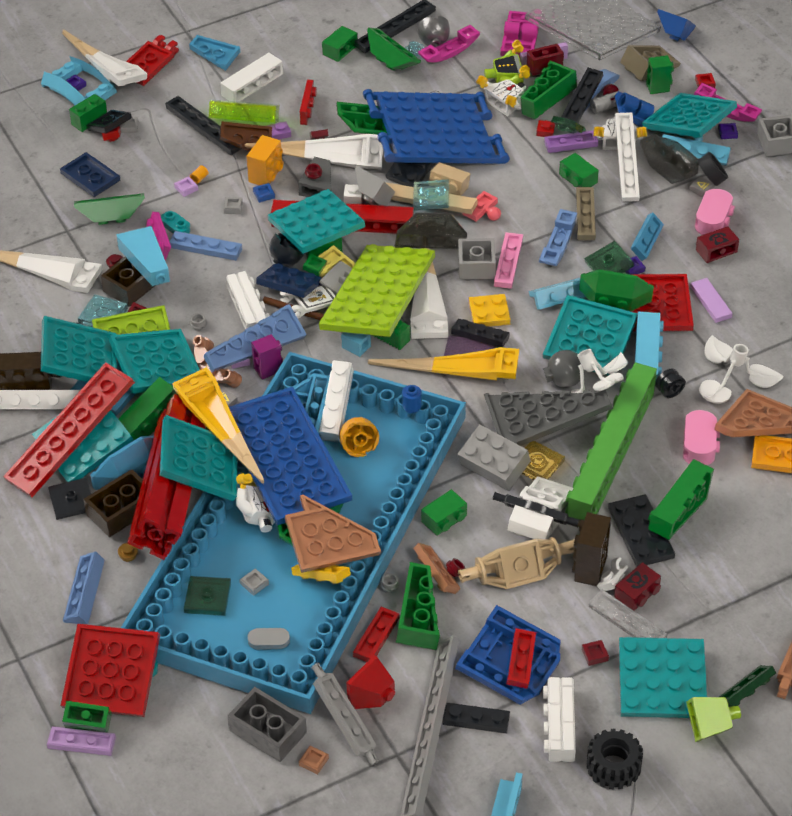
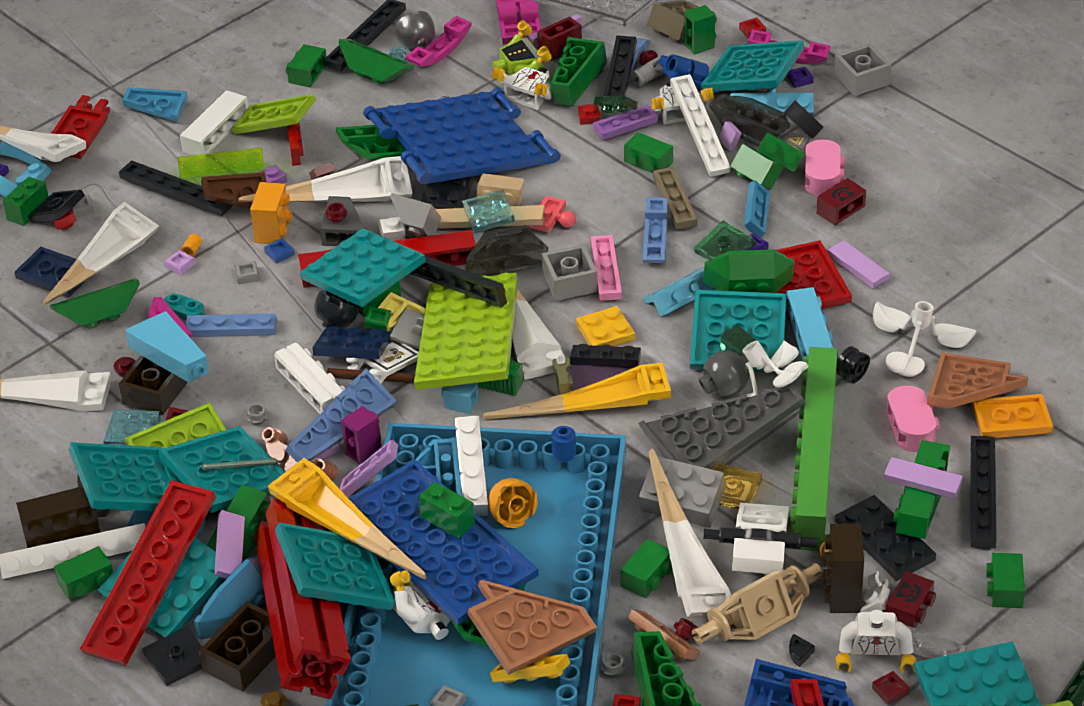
camera: 15 degrees left, 5 degrees down
none -> white plate [43,202,159,306]
none -> green brick [54,546,113,601]
none -> sand green axle [201,458,278,470]
none -> lavender tile [214,510,245,579]
none -> lime tile [231,94,316,135]
none -> lavender tile [340,440,398,497]
none -> black plate [409,256,507,307]
none -> green brick [419,482,475,538]
none -> olive plate [552,357,573,395]
none -> white plate [649,448,731,617]
none -> lavender tile [718,122,742,151]
none -> clear green brick [721,325,757,360]
none -> brick [730,144,784,189]
none -> green brick [757,132,805,172]
none -> black tile [789,634,815,667]
none -> white torso [835,610,917,673]
none -> lavender tile [884,457,963,499]
none -> black plate [970,436,996,548]
none -> green brick [986,553,1025,608]

